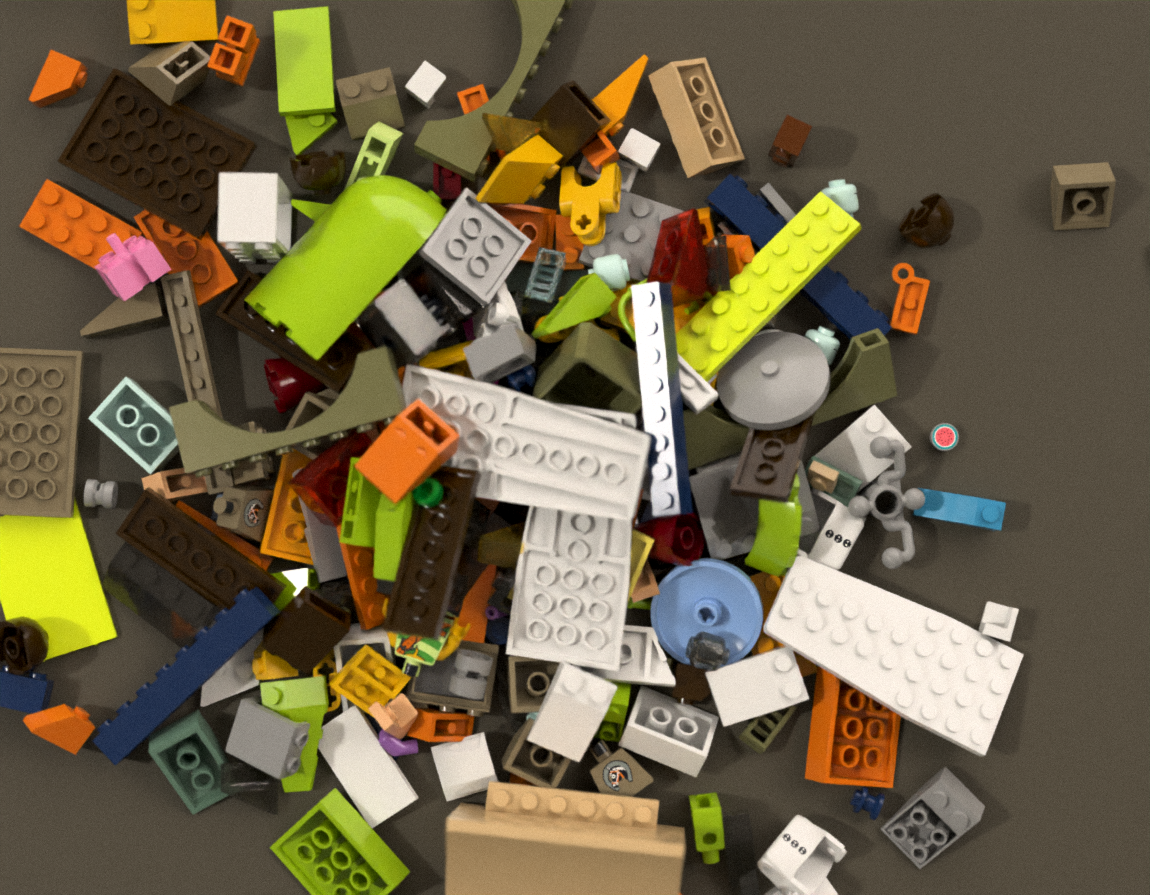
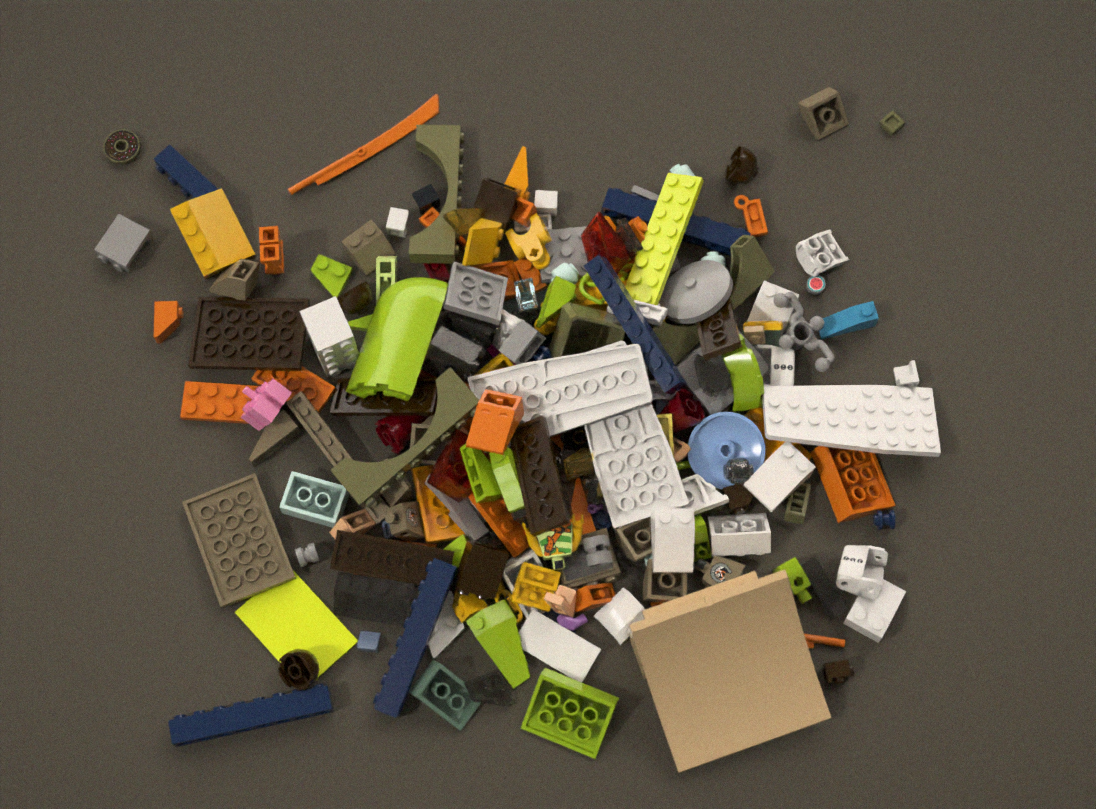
camera: 25 degrees left, 15 degrees down
orange slope [23,704,95,755] -> none
light grey panel [225,696,310,779] -> none
lime tile [273,7,336,116] -> none
green tile [412,477,443,508] -> none
tan slope [648,58,745,178] -> none
reddish brown brick [768,115,812,167] -> none
light grey slope [881,766,985,869] -> none
none -> sand blue slope [357,631,381,653]
none -> black panel [412,184,441,215]
none -> yellow tile [743,321,783,331]
none -> white slope [796,229,849,277]

